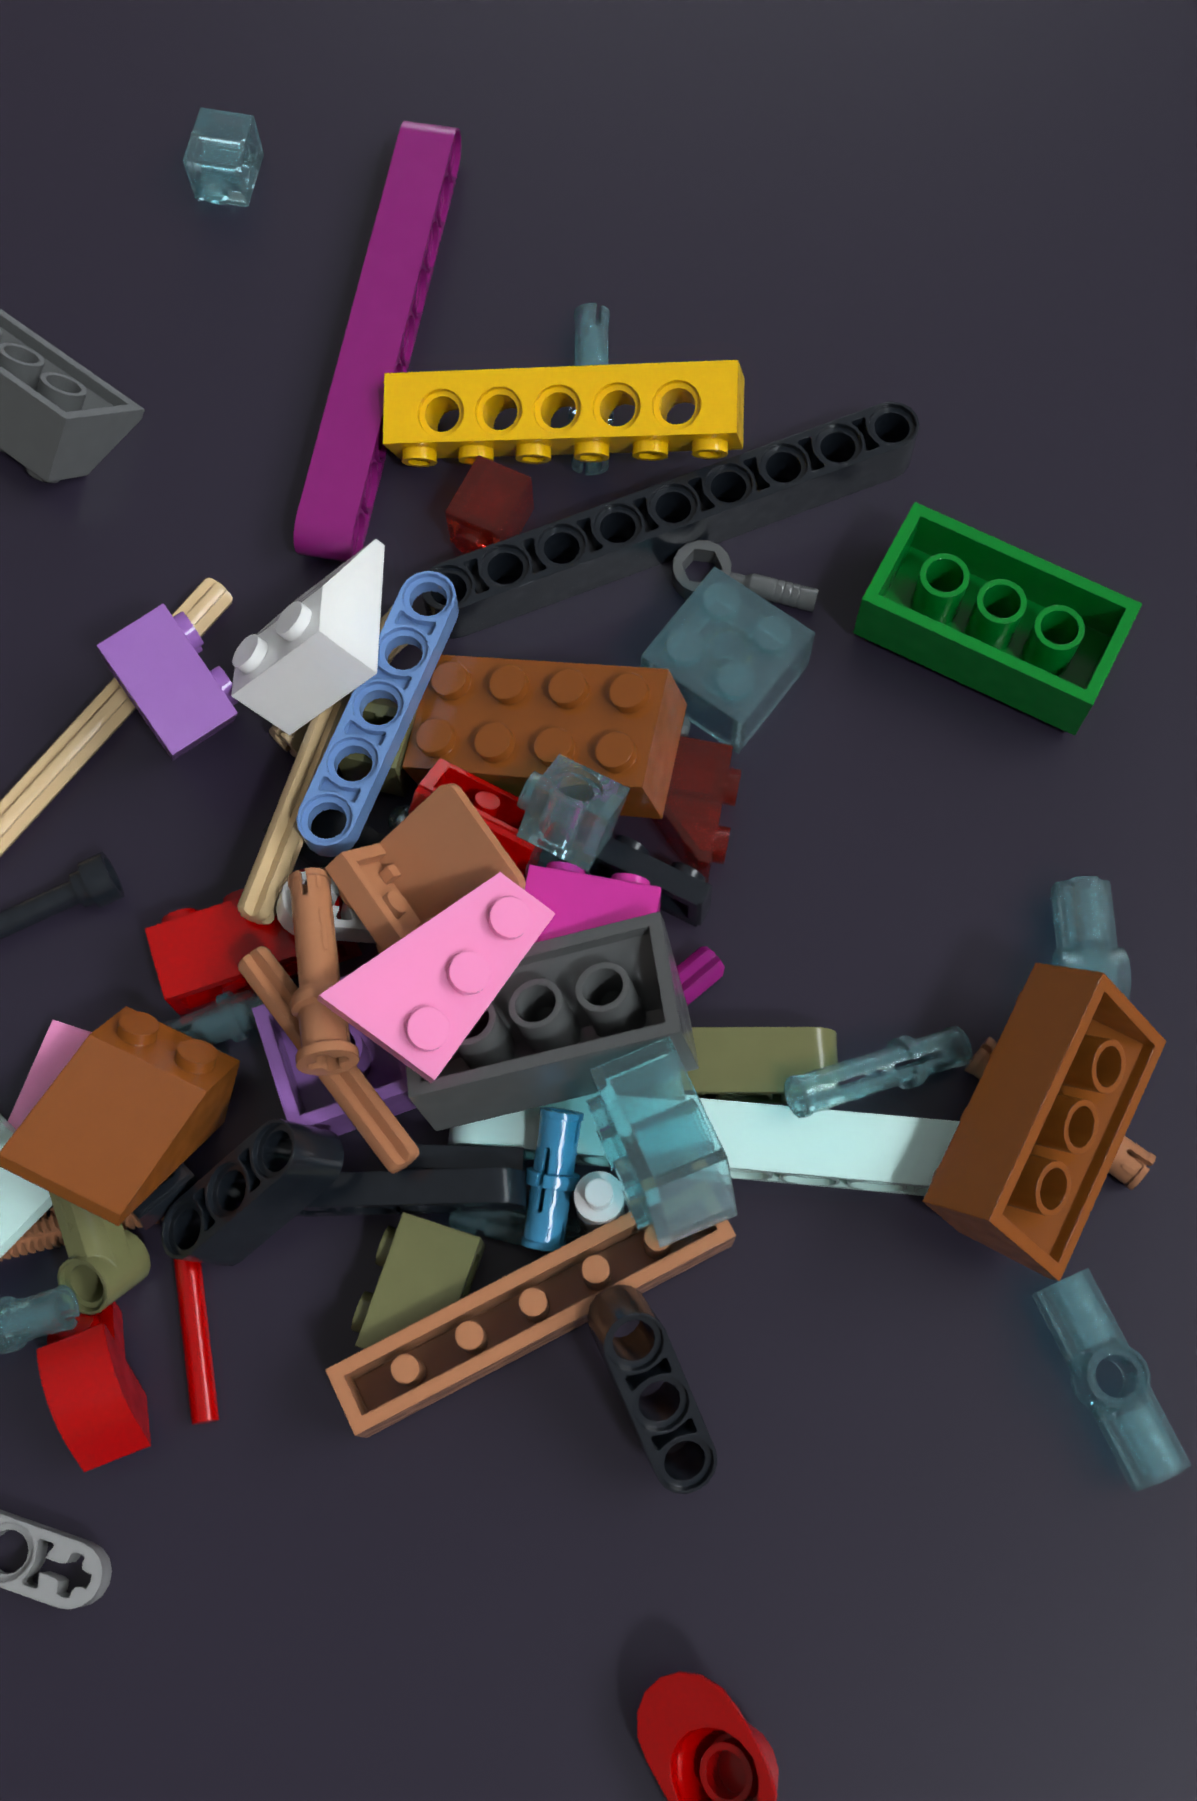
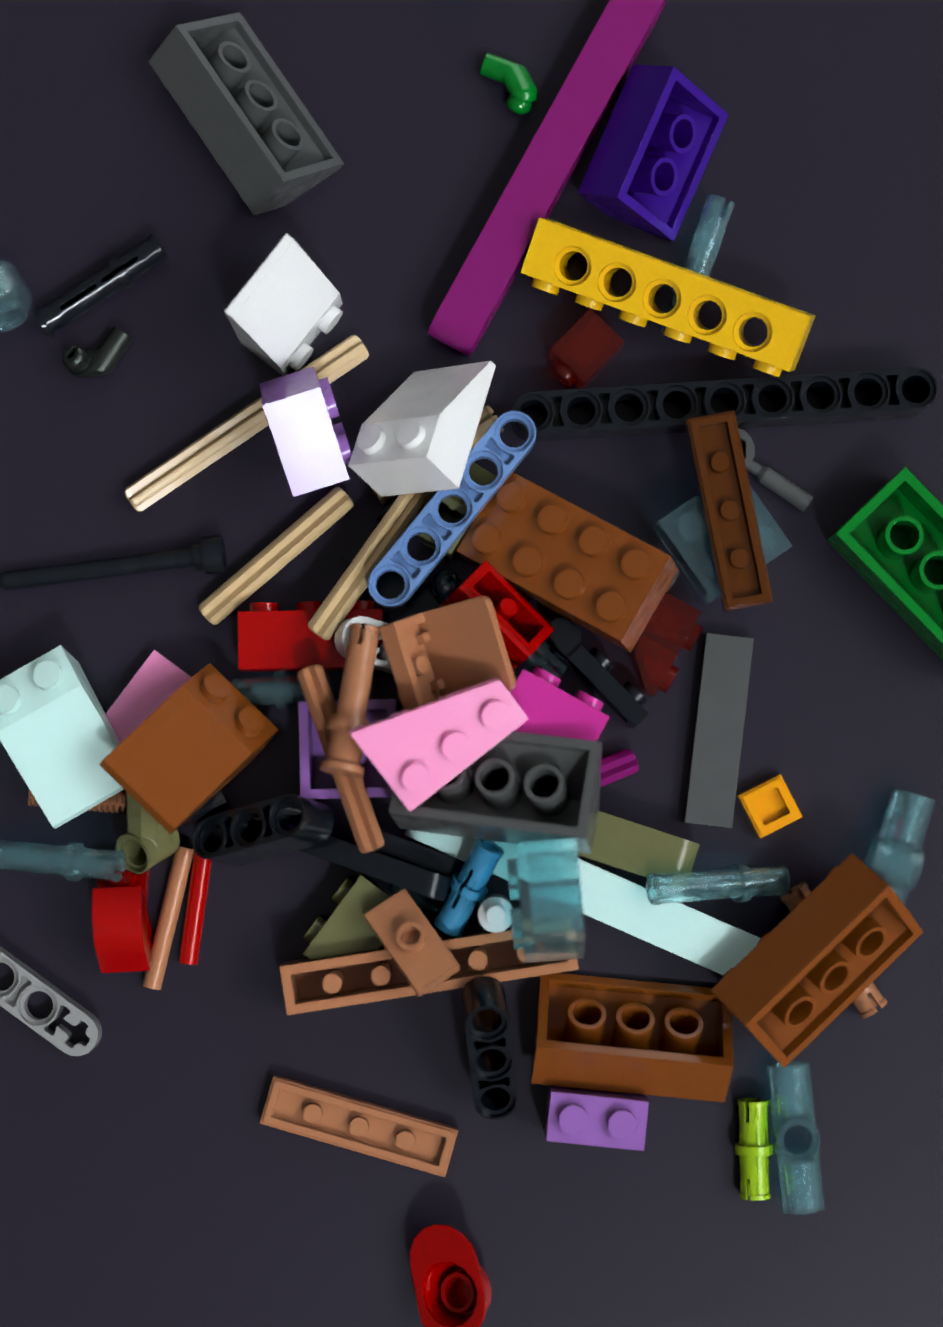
camera: 15 degrees right, 15 degrees up
clear light blue brick [517,754,630,871] -> none
none -> nougat bar [142,845,194,990]
none -> tan axle [198,487,354,625]
none -> white slope [224,234,343,376]
none -> nougat tile [259,1075,459,1177]
none -> nougat plate [364,888,460,997]
none -> green arm [480,52,537,114]
none -> dark orange slope [531,973,734,1103]
none -> medium lavender brick [544,1085,649,1151]
none -> dark purple slope [577,64,729,242]
none -> dark grey tile [683,633,754,828]
none -> reddish brown tile [685,410,774,612]
none -> lime pin [734,1098,773,1201]
none -> light orange tile [737,774,803,839]

